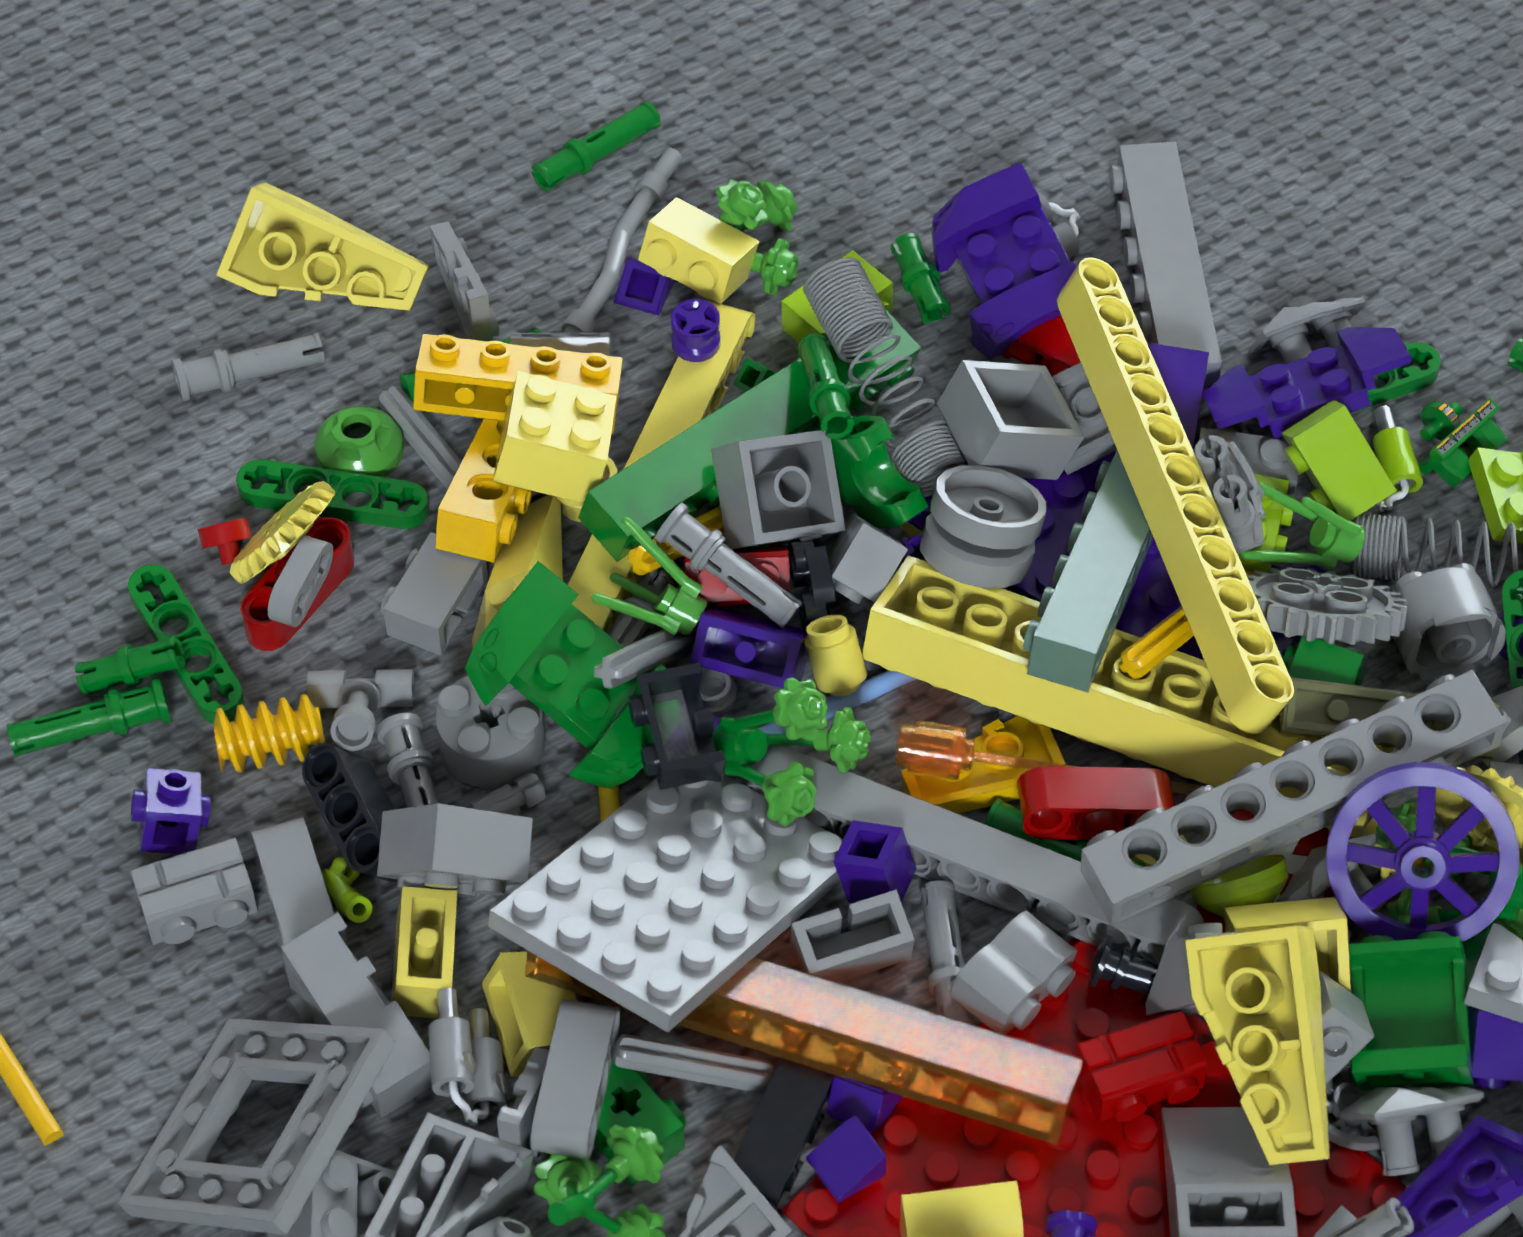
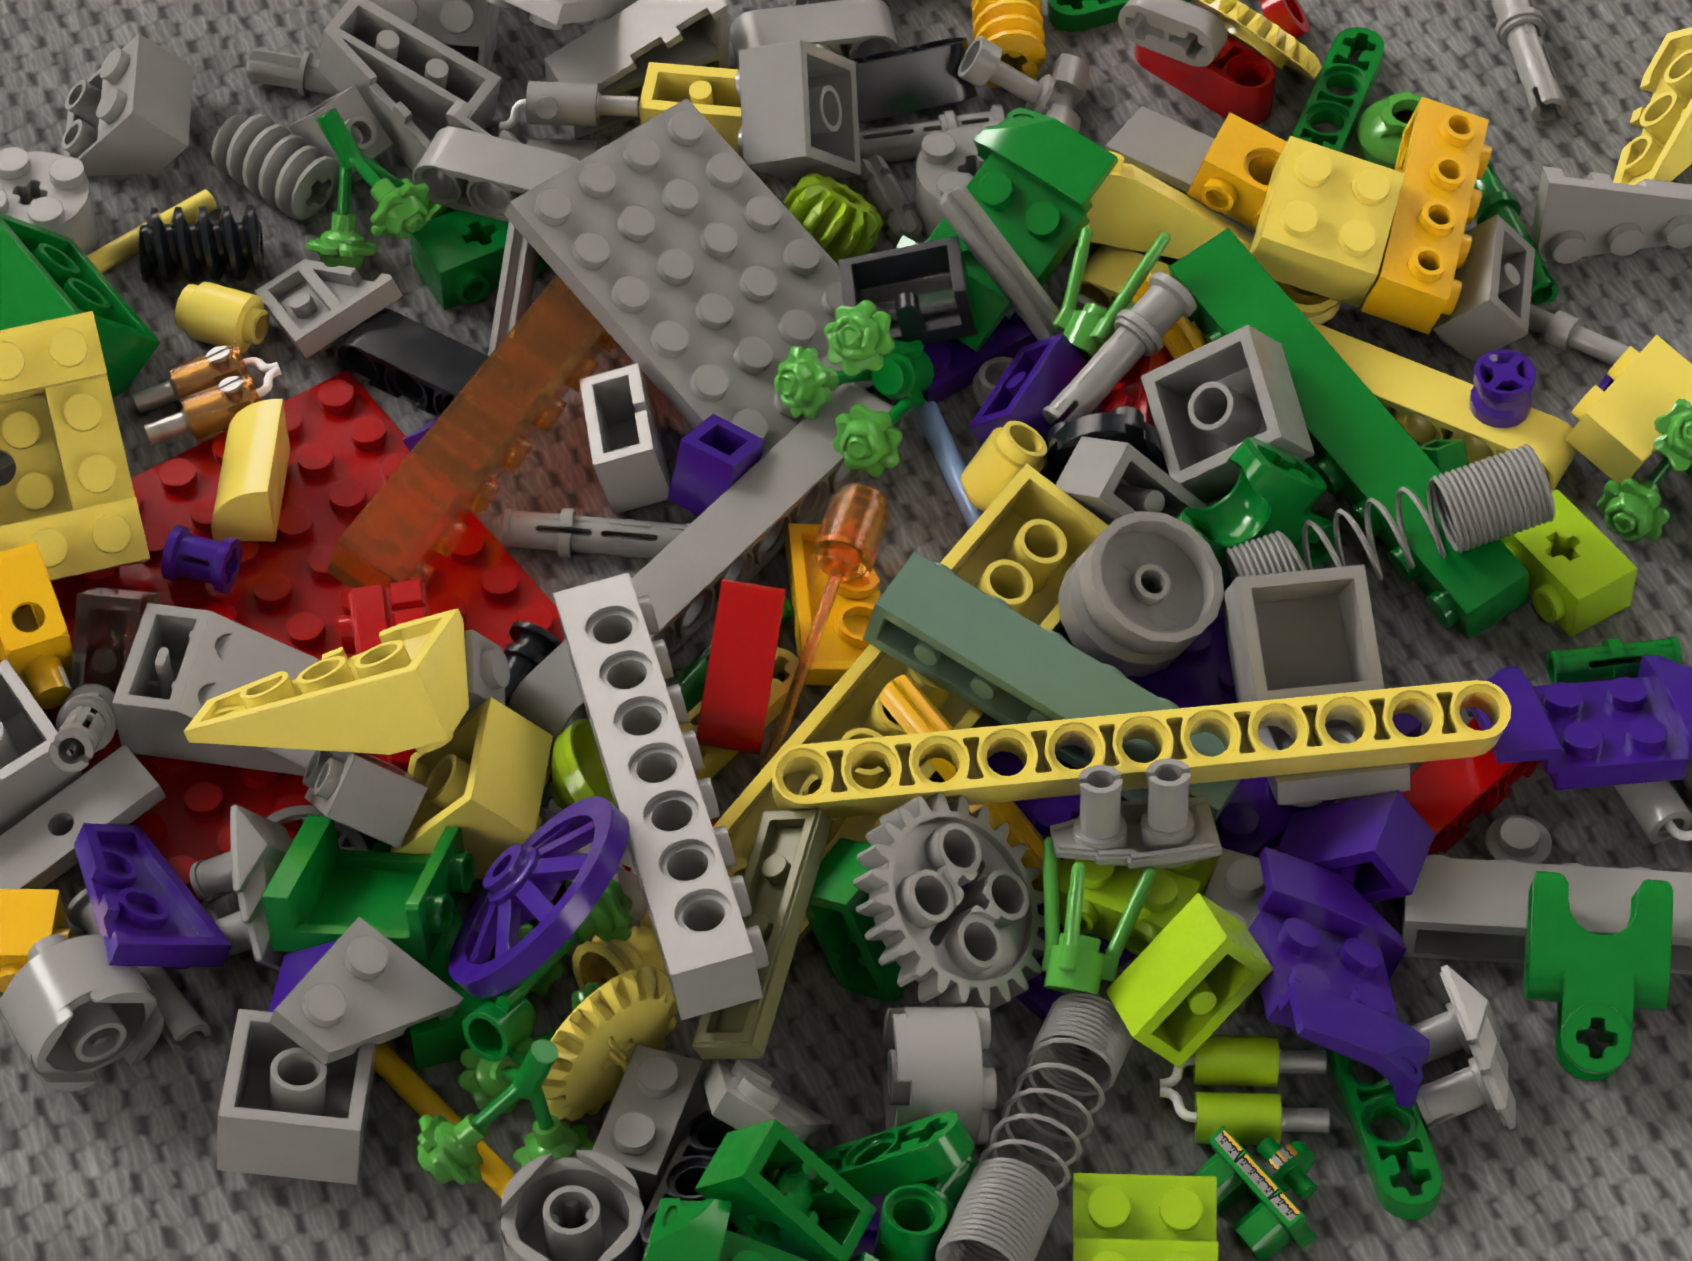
camera: 100 degrees right, 5 degrees down
green pin [798,333,854,440] -> none
dark purple slope [806,1115,886,1203] -> none
light grey brick [950,910,1077,1037] -> none
none -> lime gear [783,173,884,263]
none -> green piece [1523,871,1673,1081]

